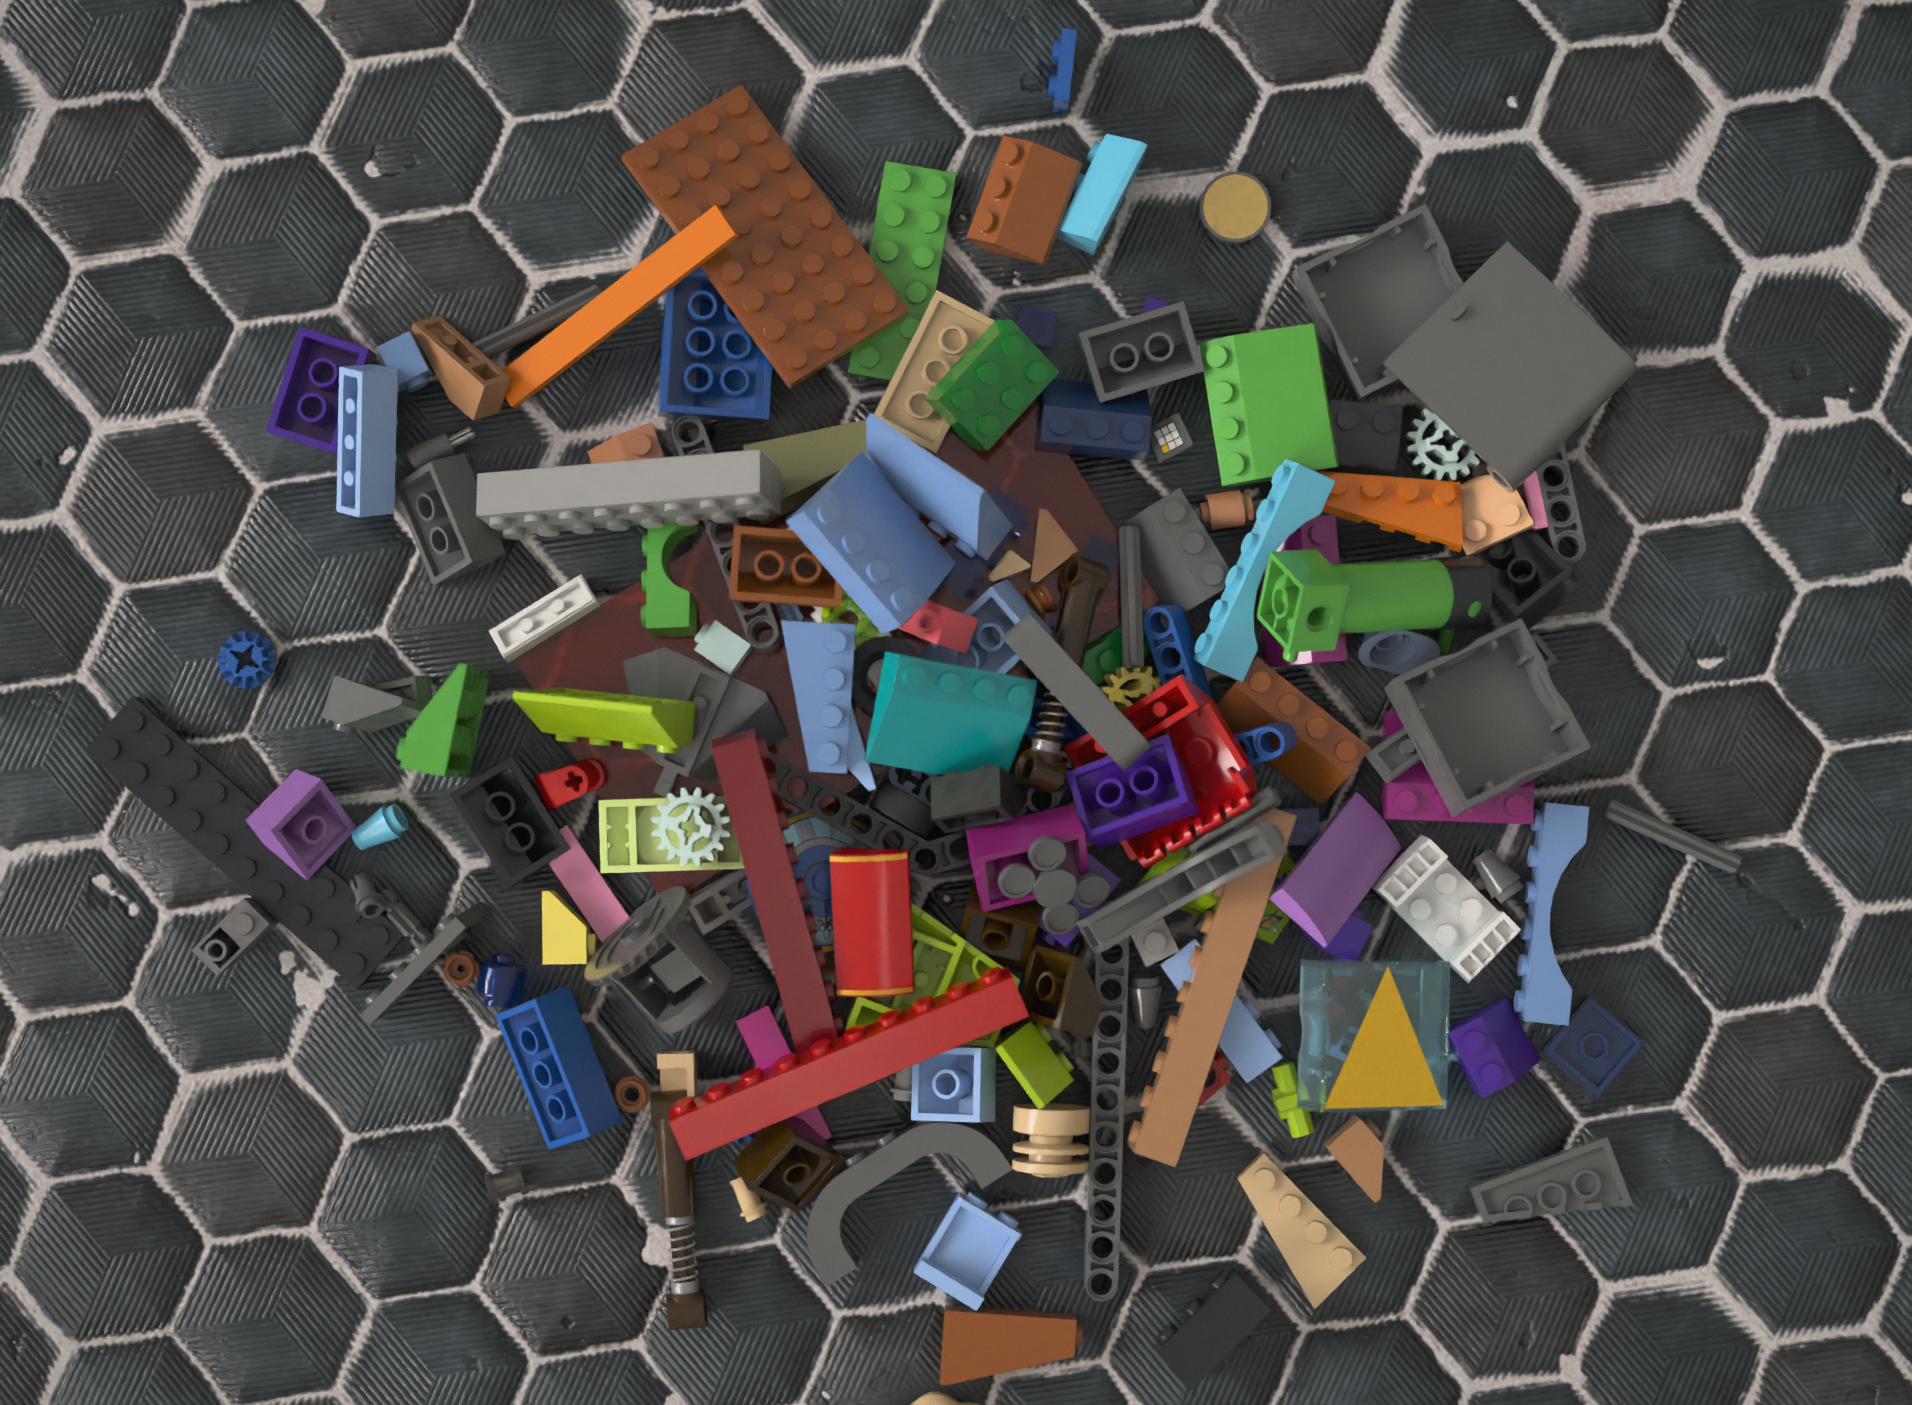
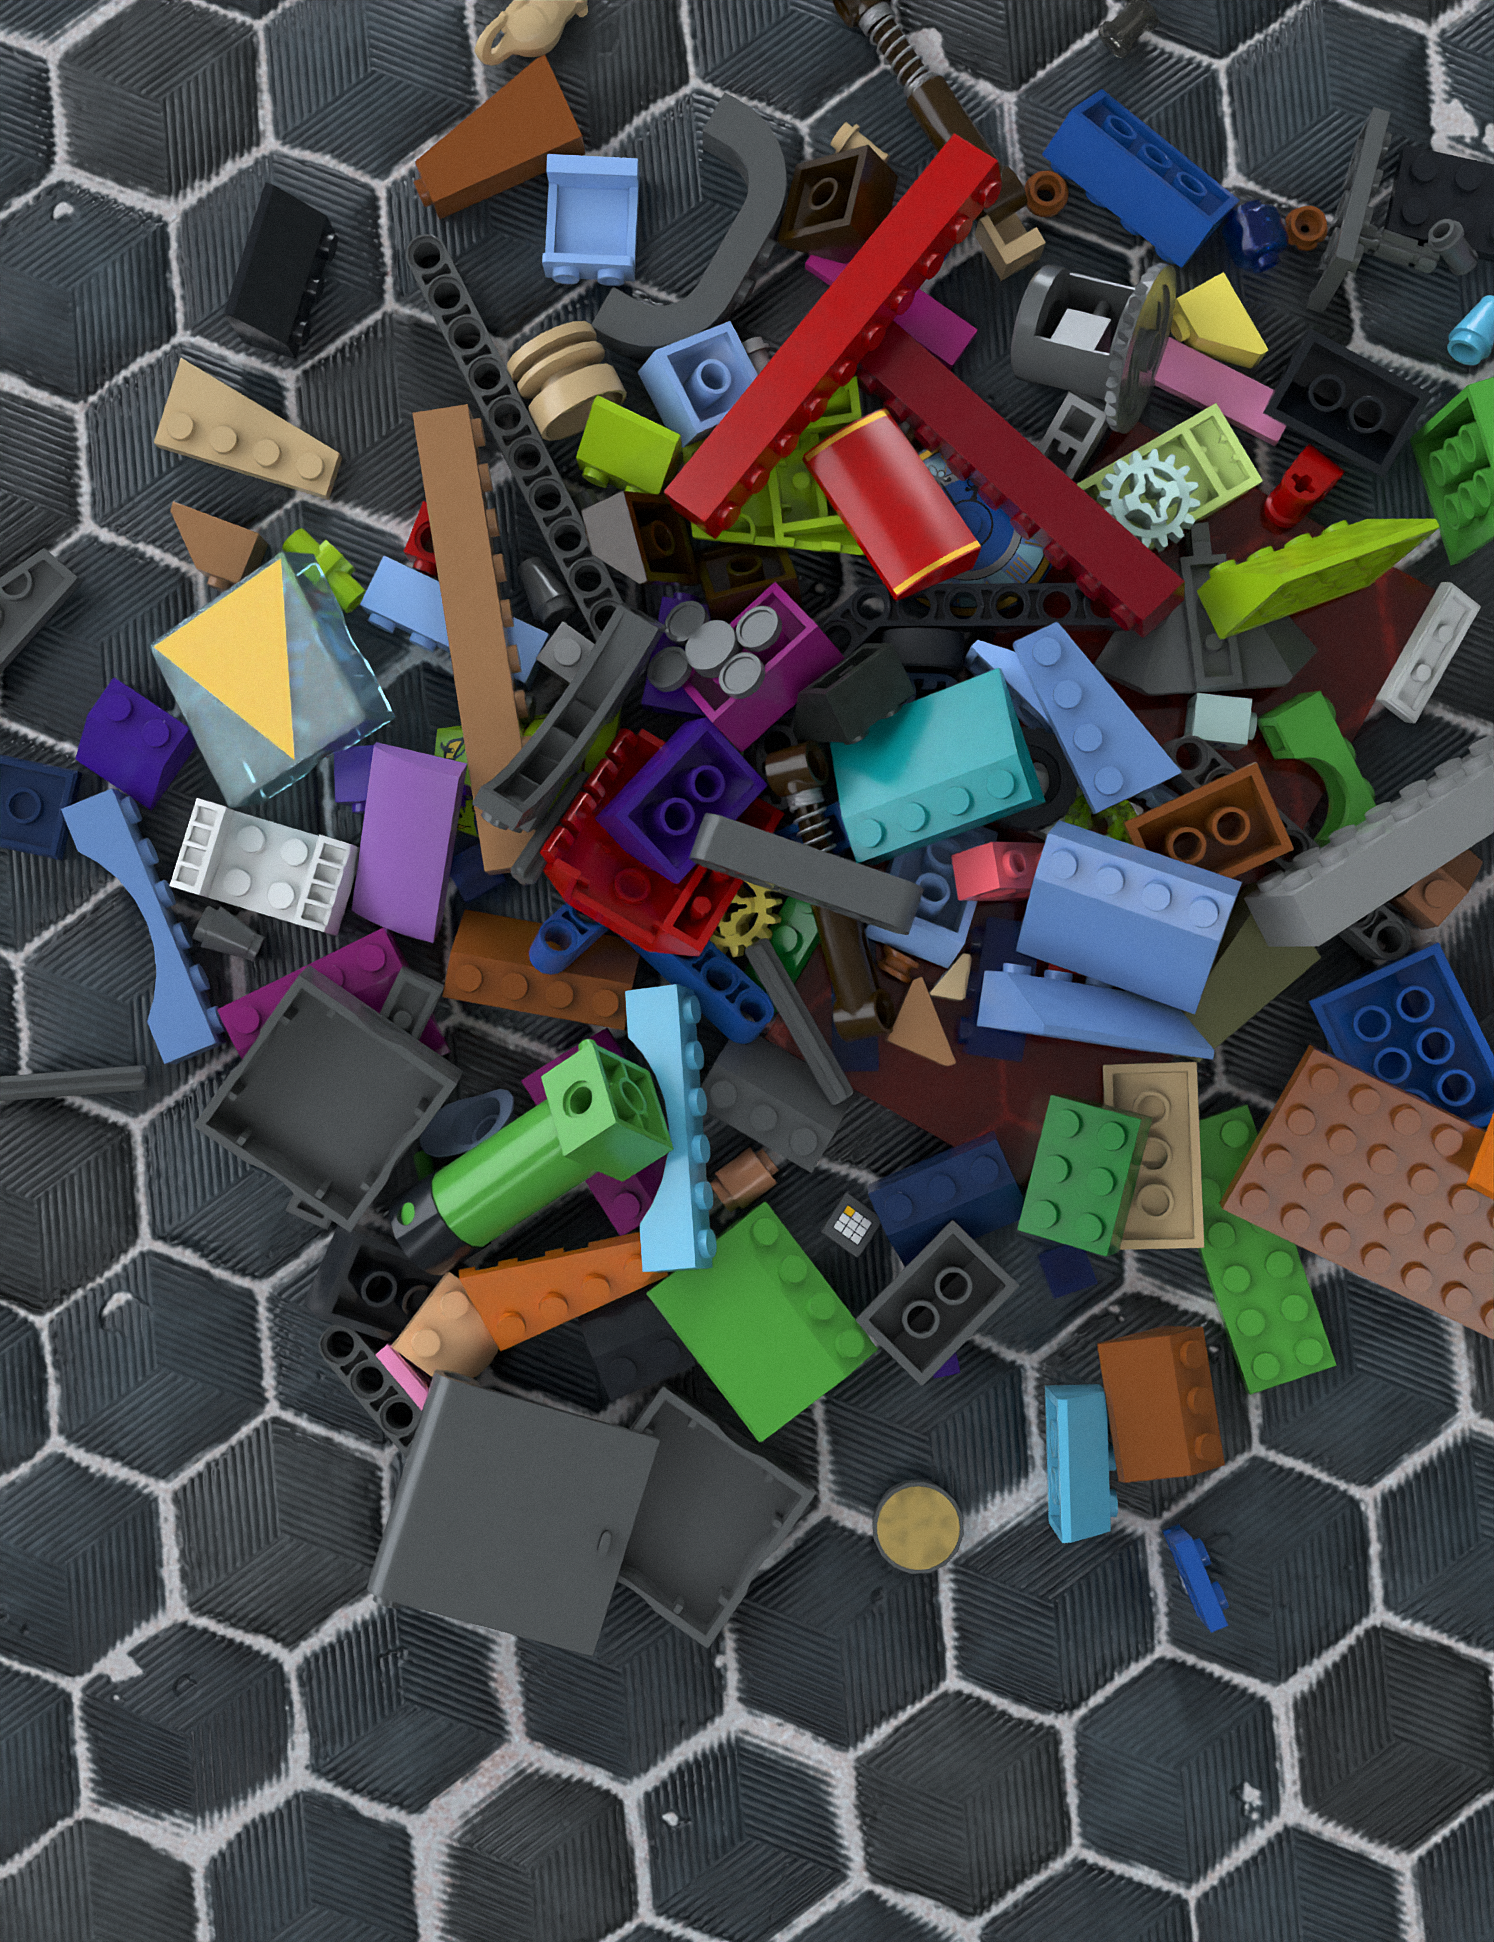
camera: 150 degrees right, 0 degrees up
light aqua gear [1405,408,1480,481] -> none

